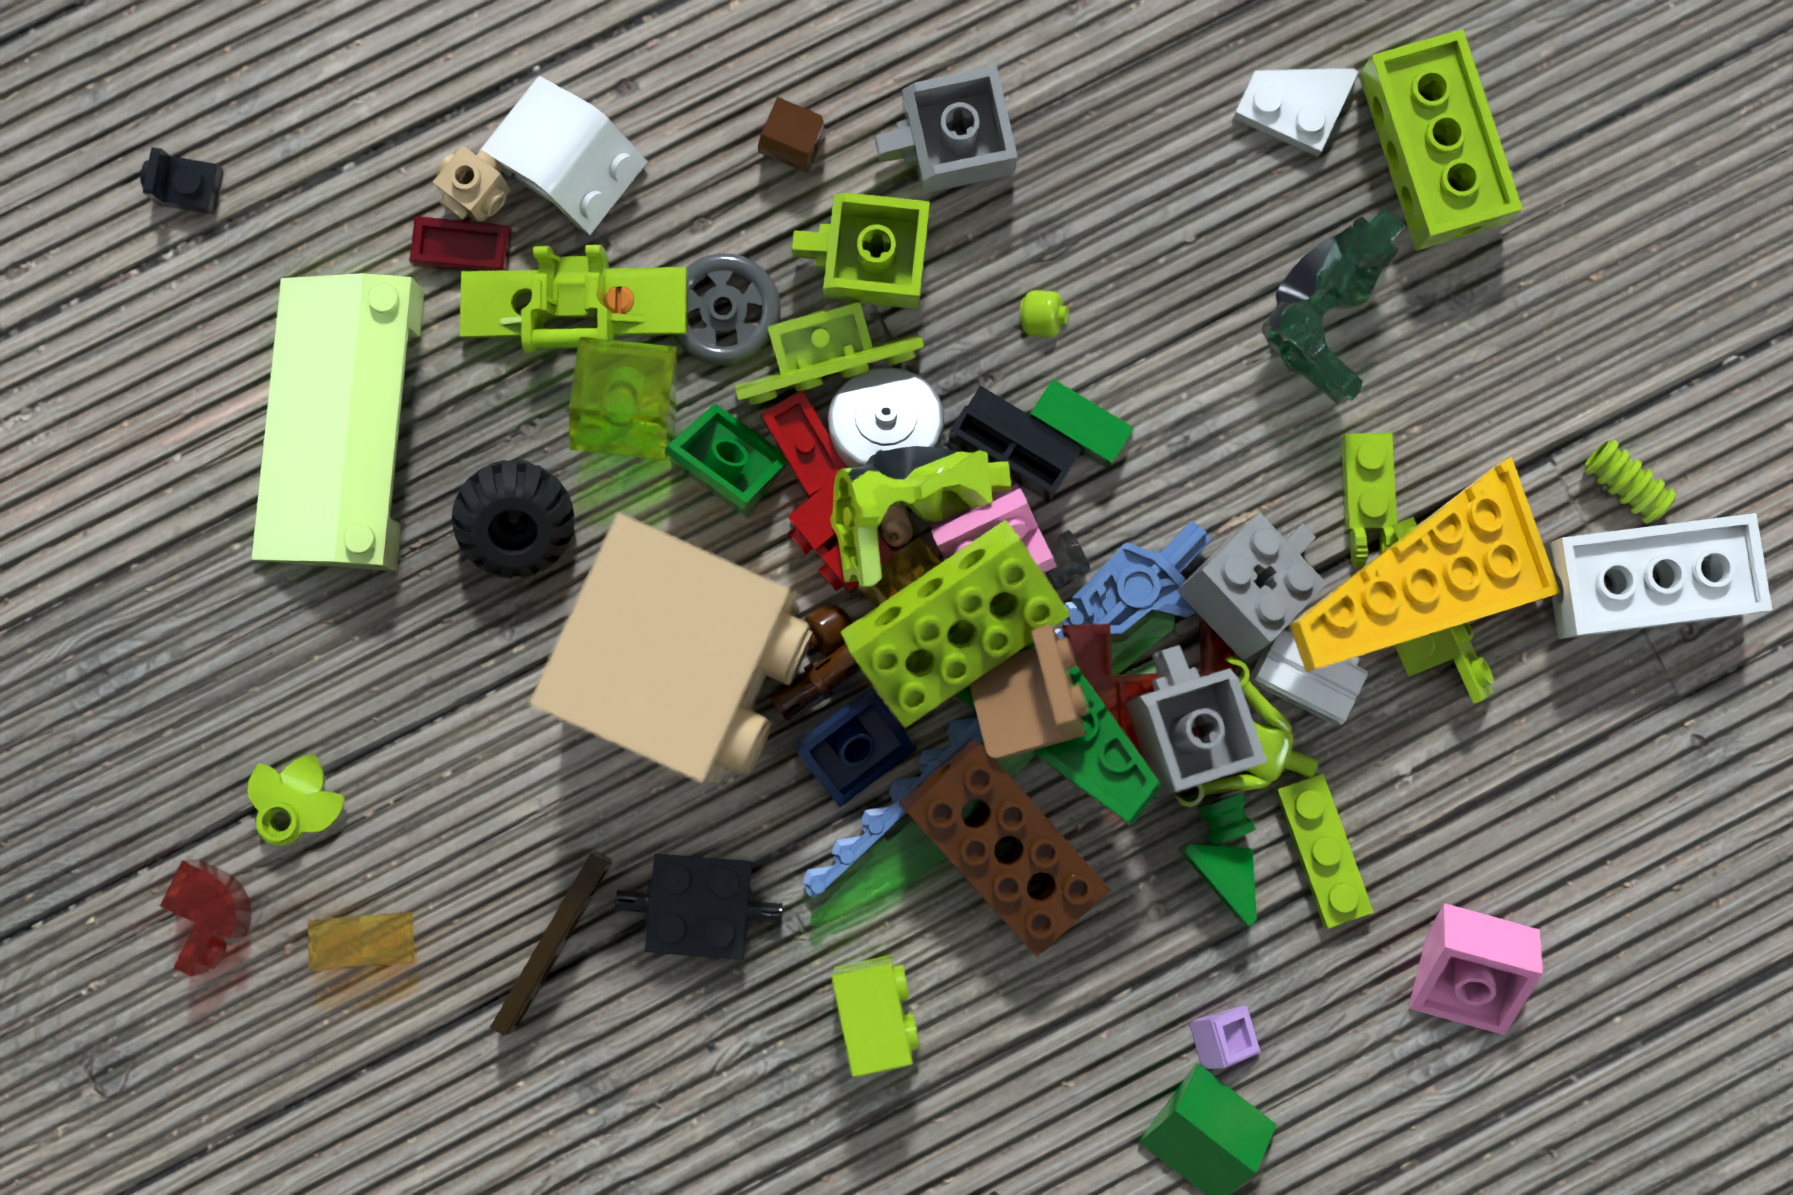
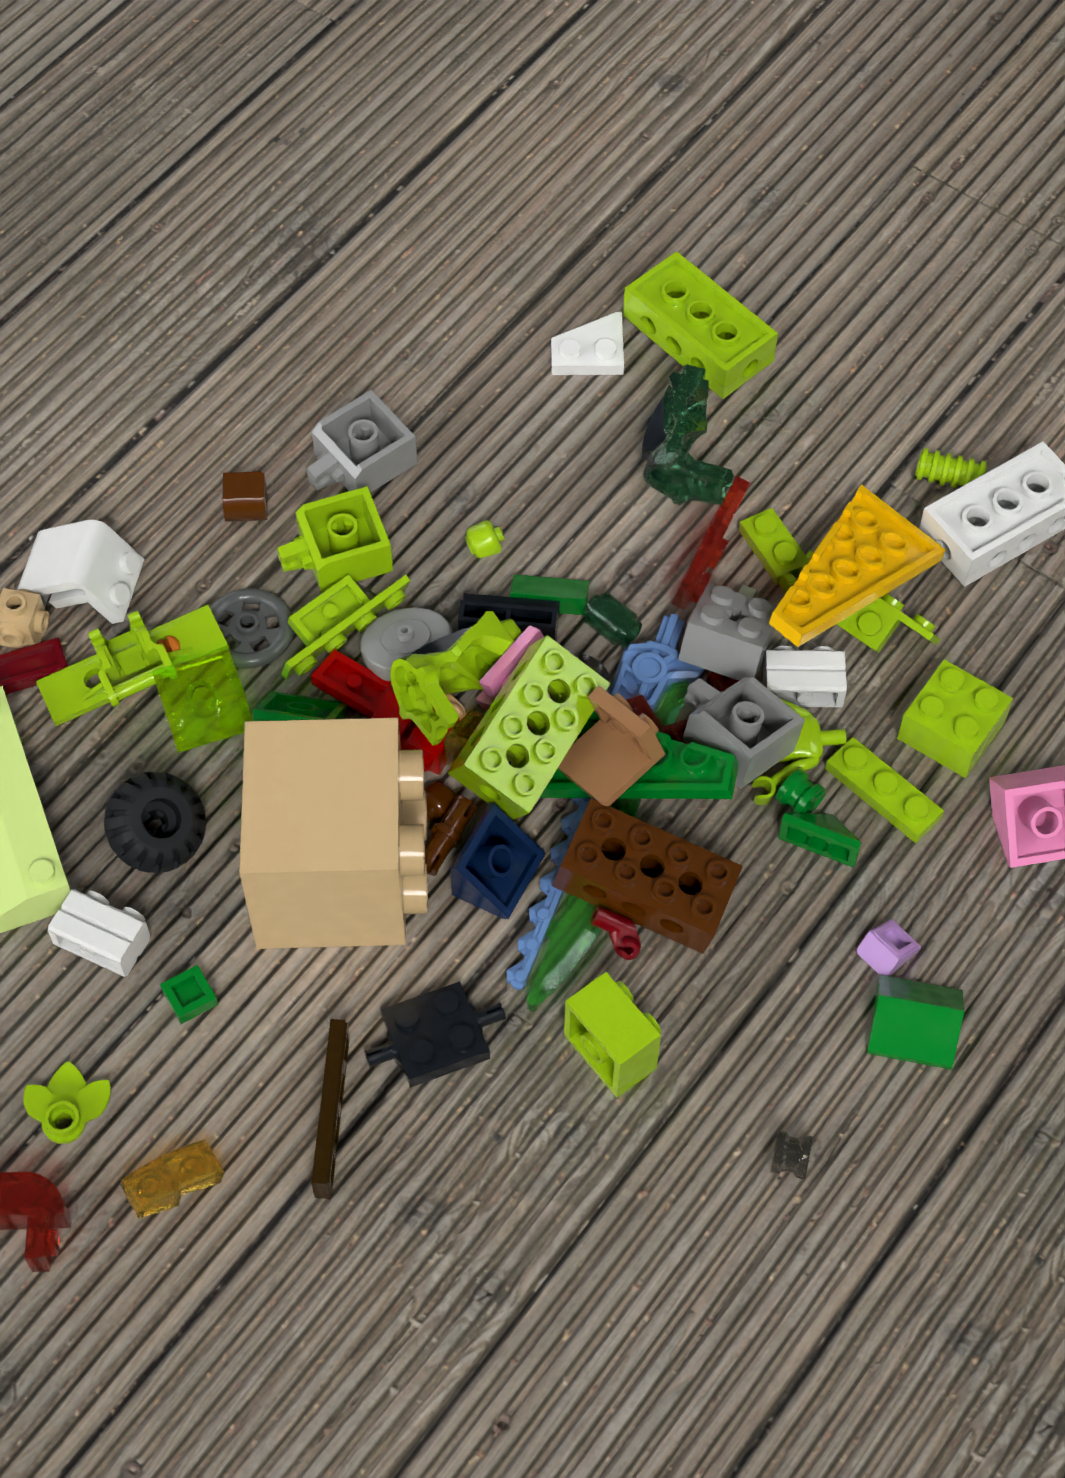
camera: 25 degrees left, 25 degrees down
none -> white brick [48,889,150,977]
none -> green plate [160,965,218,1024]
none -> clear green brick [584,592,642,648]
none -> dark red arm [590,905,641,960]
none -> clear red wing [671,476,750,610]
none -> lime brick [897,659,1013,779]

